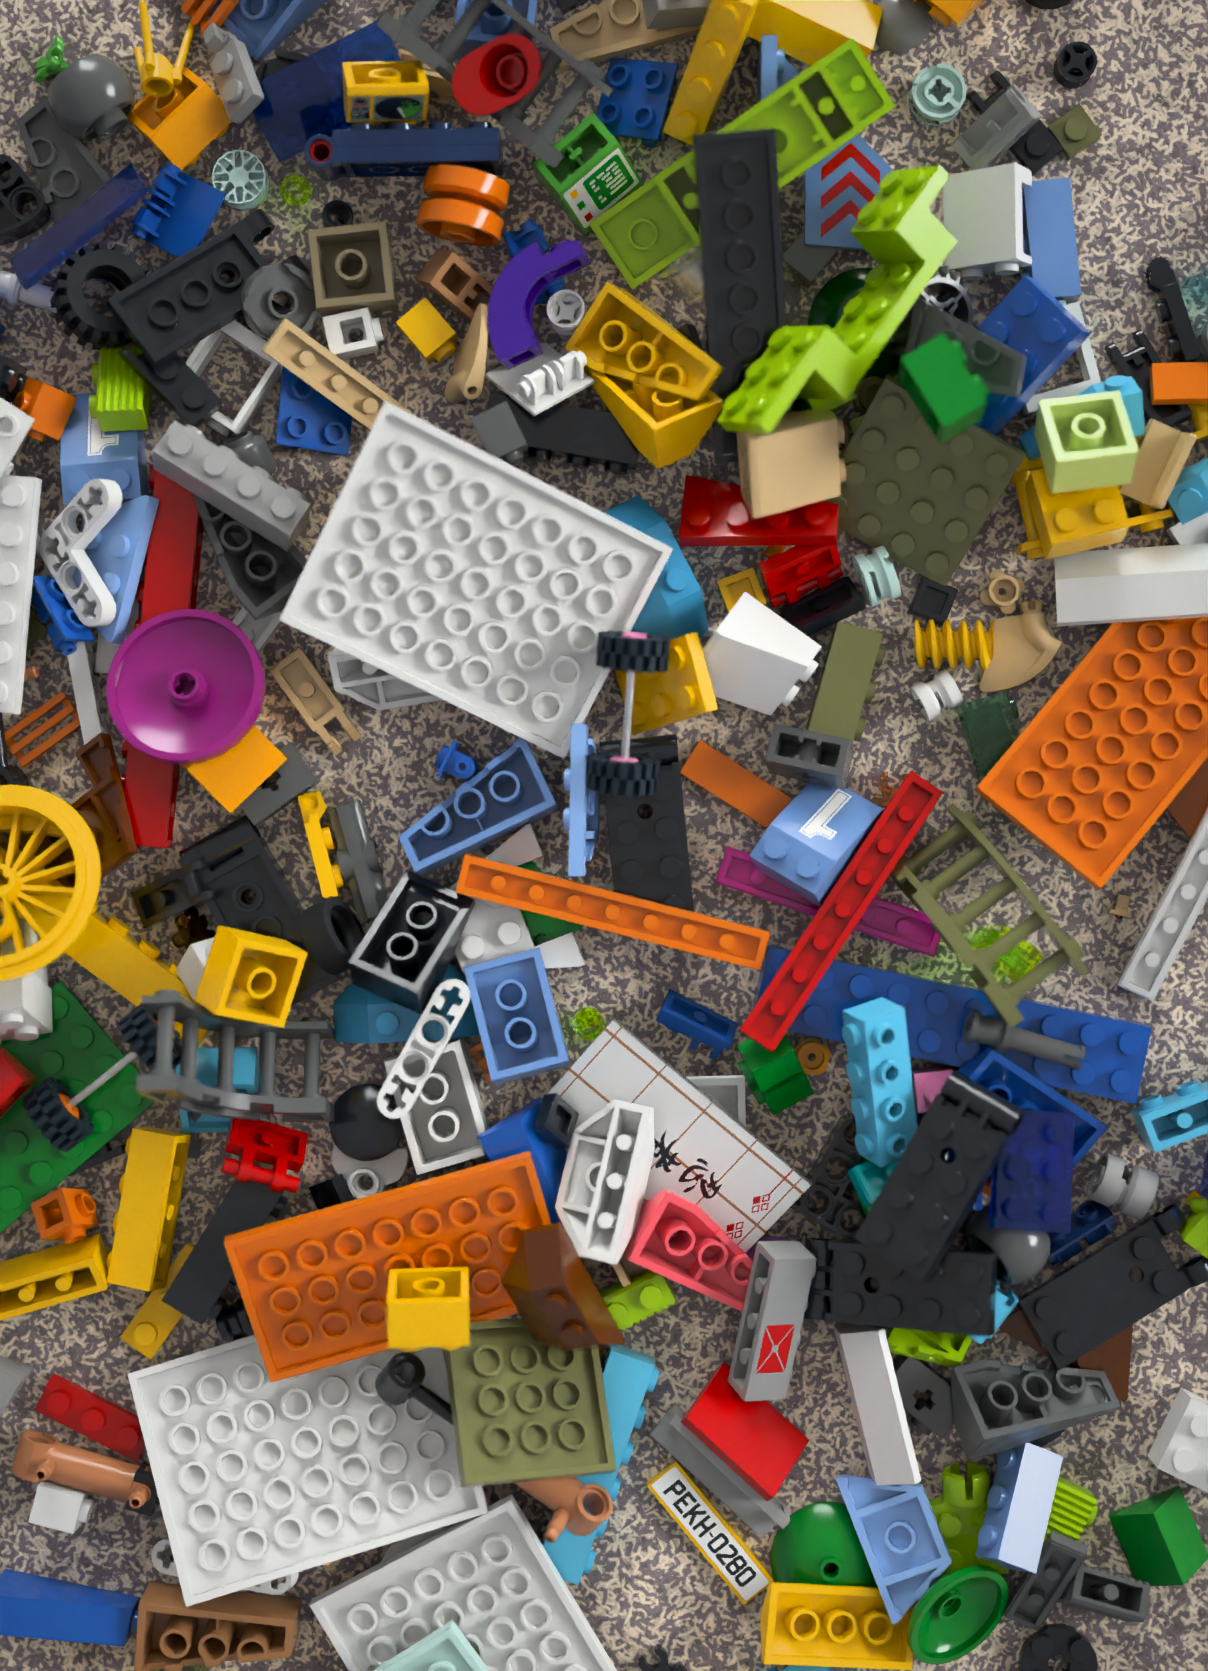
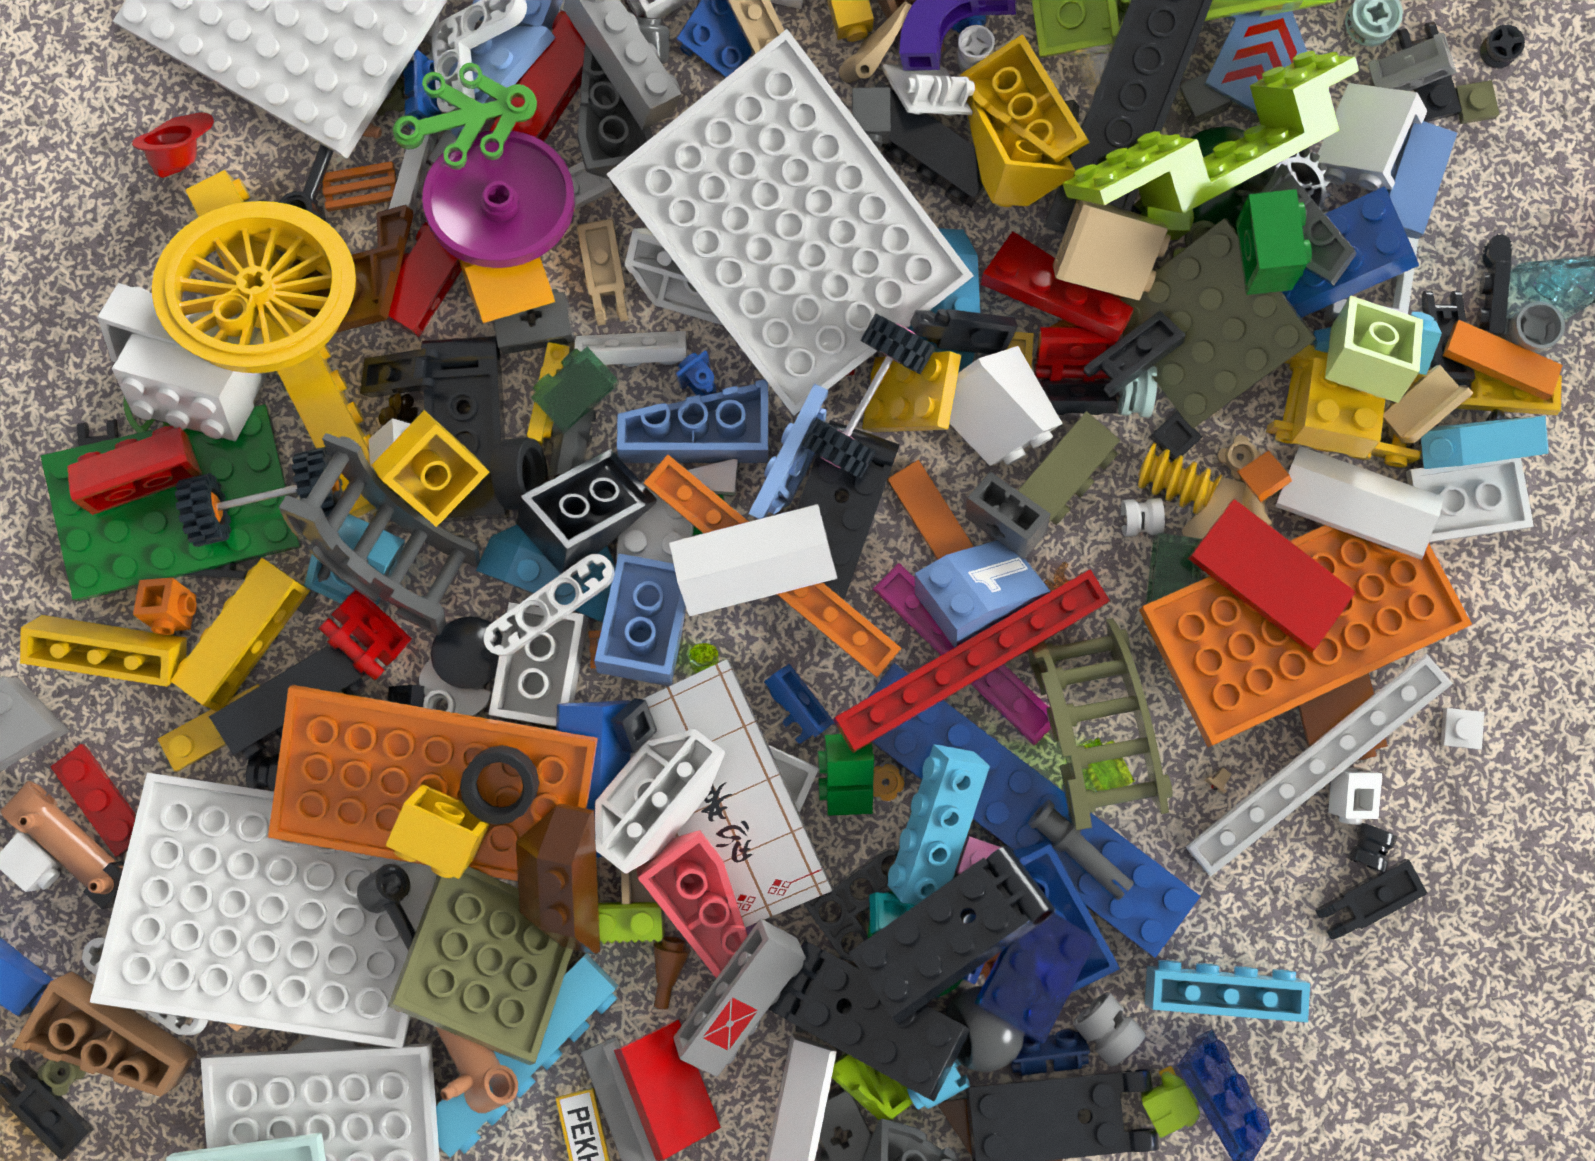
camera: 30 degrees right, 5 degrees down
none -> bright green plant [393,63,537,169]
none -> black tyre [460,745,539,825]
none -> clear green brick [531,346,619,434]
none -> white plate [574,331,687,368]
none -> dark orange cone [653,936,691,1009]
none -> white slope [669,504,837,616]
none -> black hinge [910,309,1018,354]
none -> black hinge [1083,311,1186,397]
none -> red tile [1188,499,1356,653]
none -> orange tile [1237,450,1292,503]

